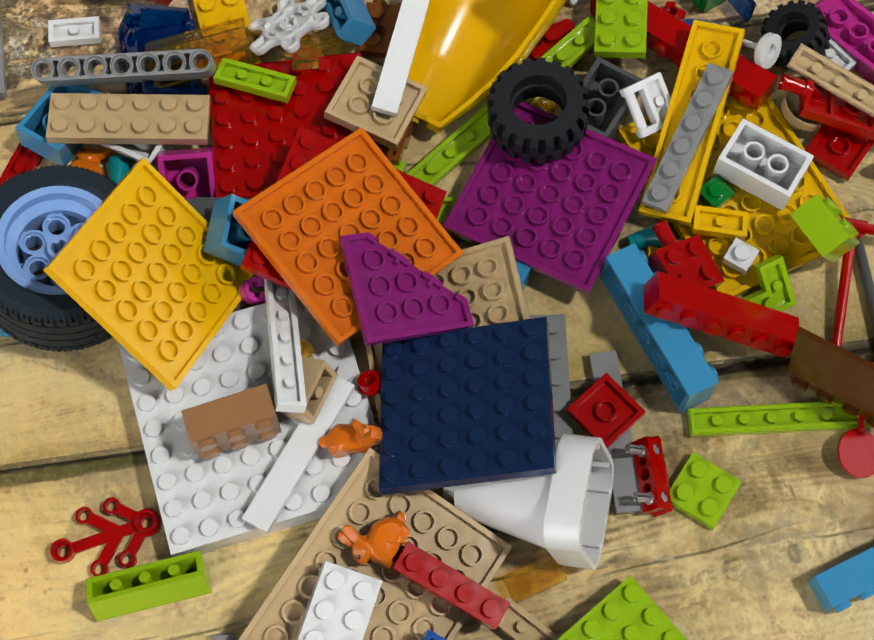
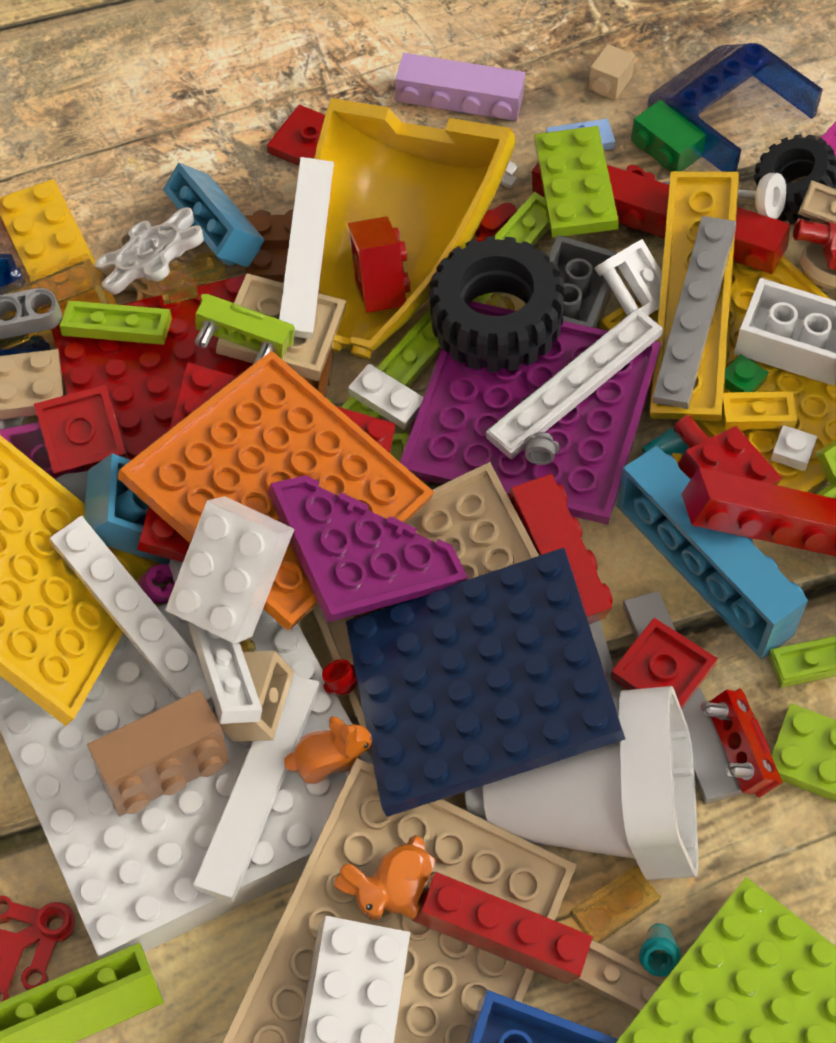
camera: 10 degrees left, 10 degrees down
none -> red plate [34,384,127,476]
none -> white plate [50,515,215,710]
none -> white brick [165,497,294,644]
none -> lime piece [195,294,295,364]
none -> red brick [348,216,411,313]
none -> white plate [348,364,424,430]
none -> white tile [486,308,663,460]
none -> red brick [508,474,613,624]
none -> light grey plate [524,432,559,465]
none -> teal cone [639,923,681,977]

